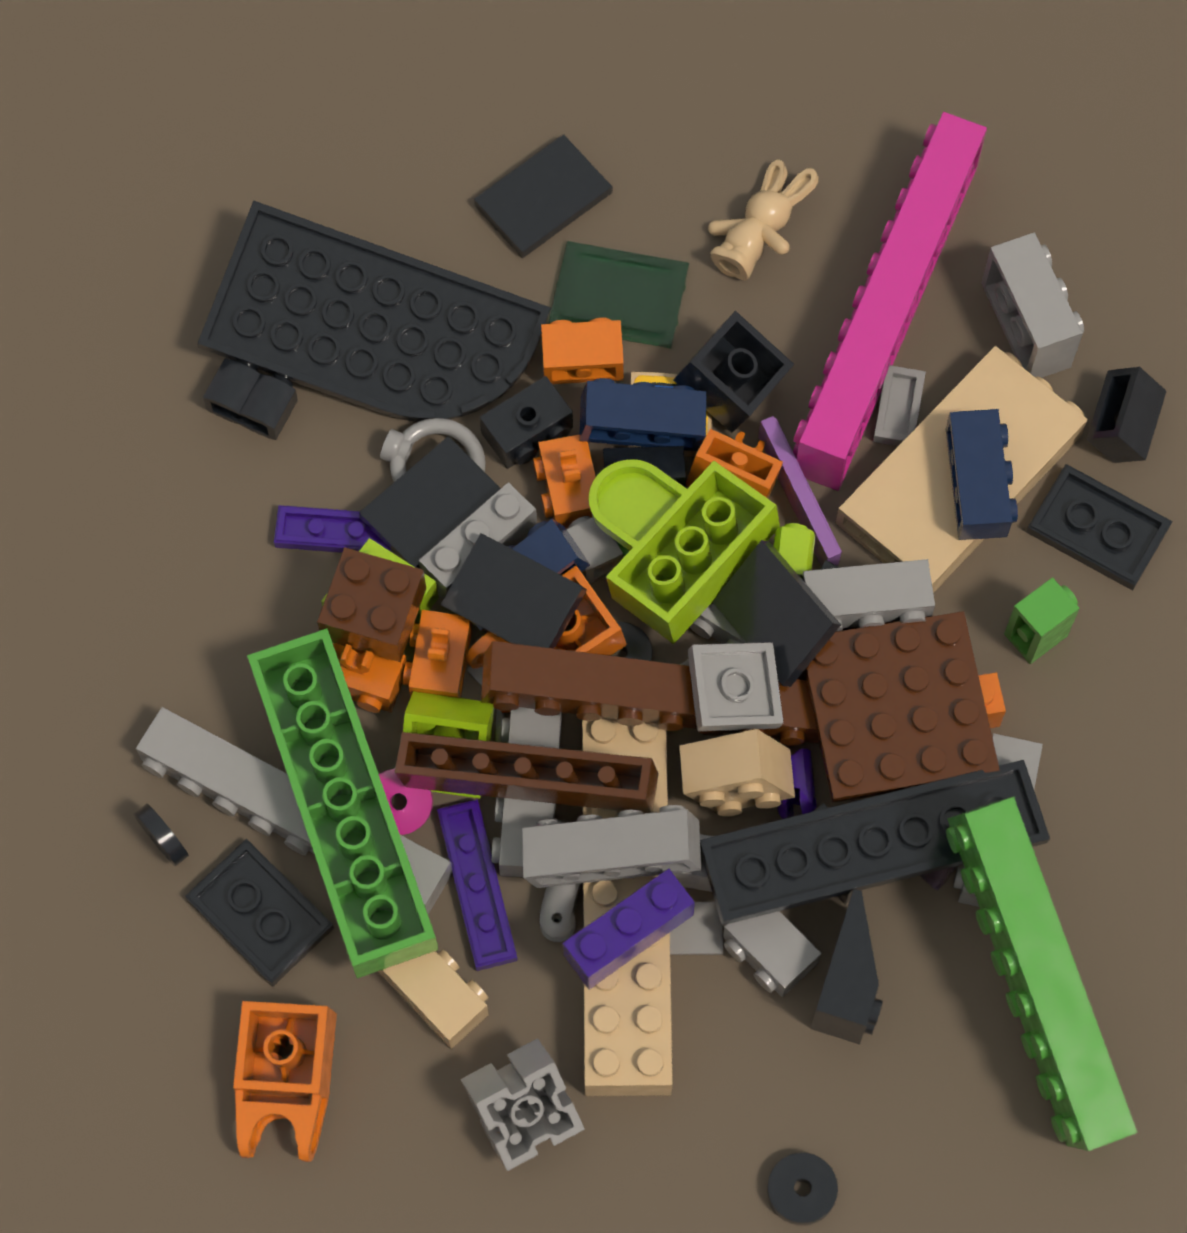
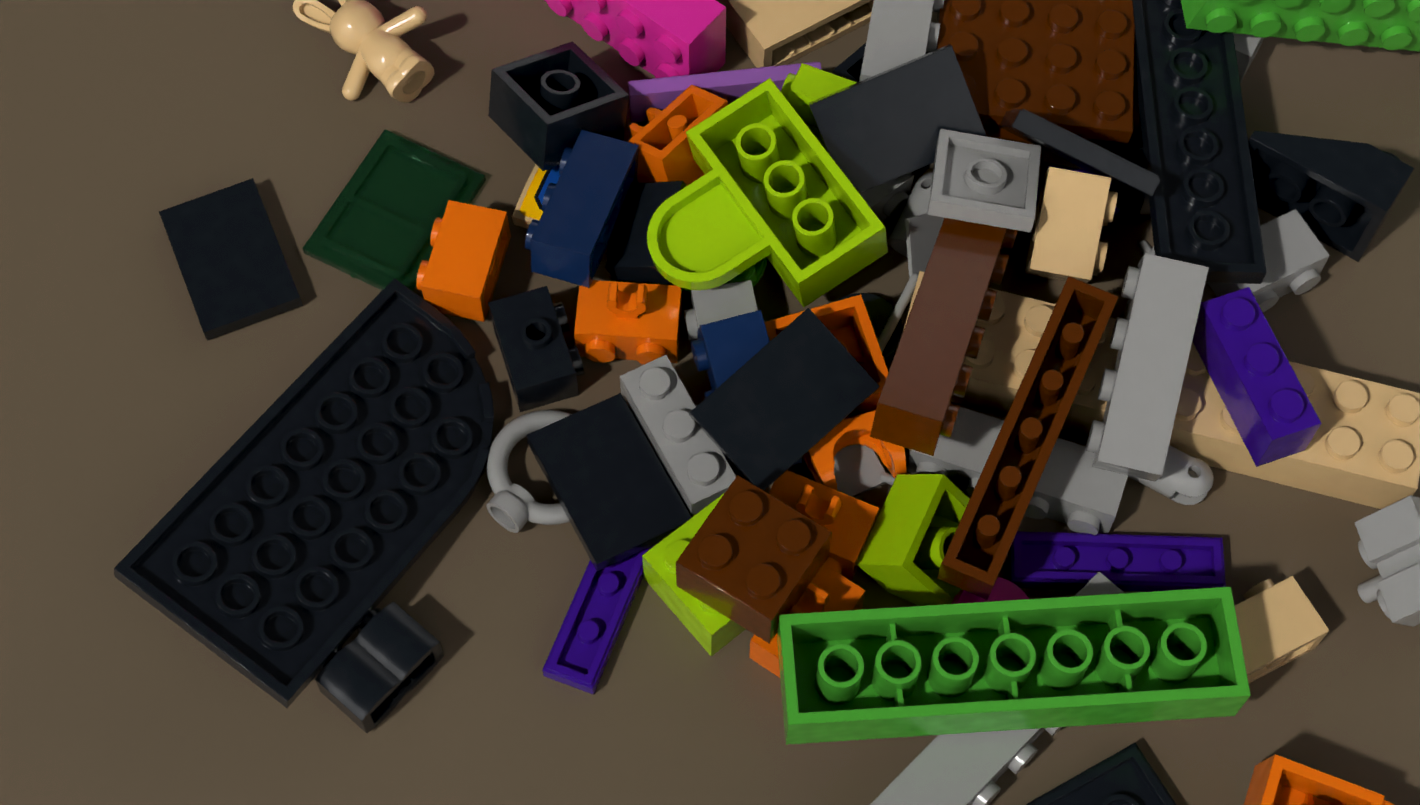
camera: 75 degrees left, 5 degrees down
none -> black tile [999,109,1160,196]

